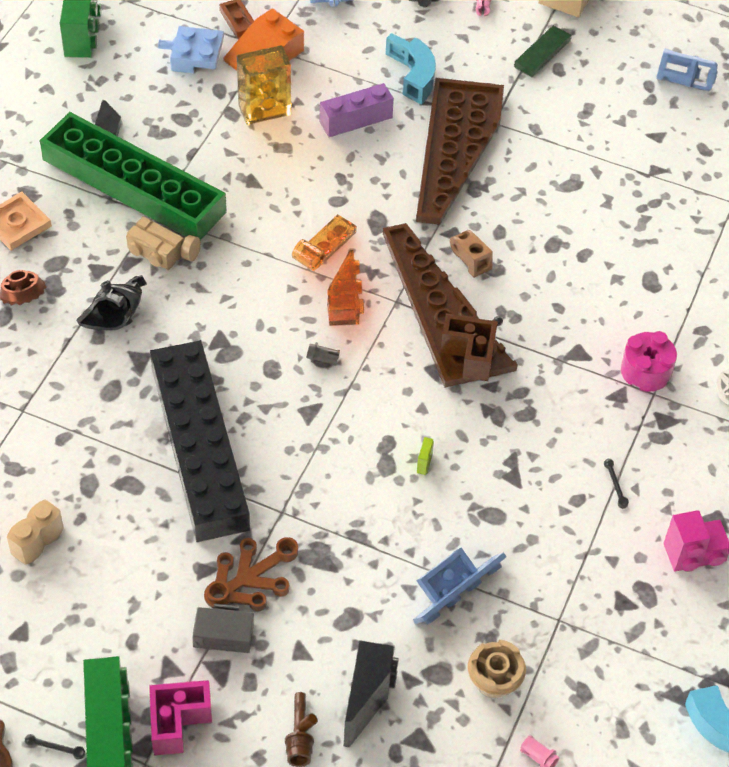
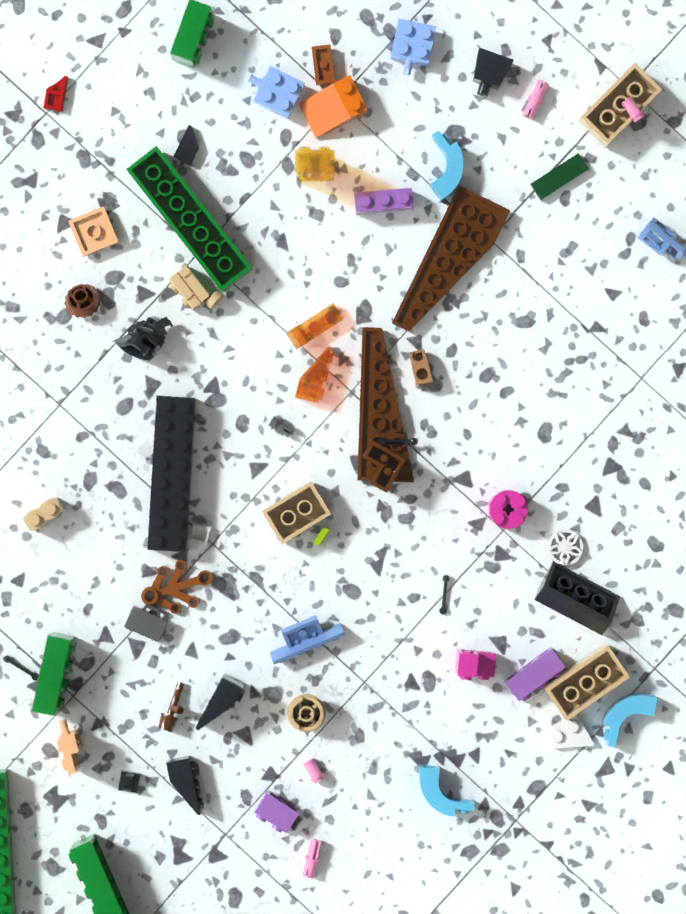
camera: 20 degrees right, 35 degrees up
dark pink brick [149,680,212,756] -> none
none -> white tile [189,522,212,546]
none -> tan brick [262,481,331,544]

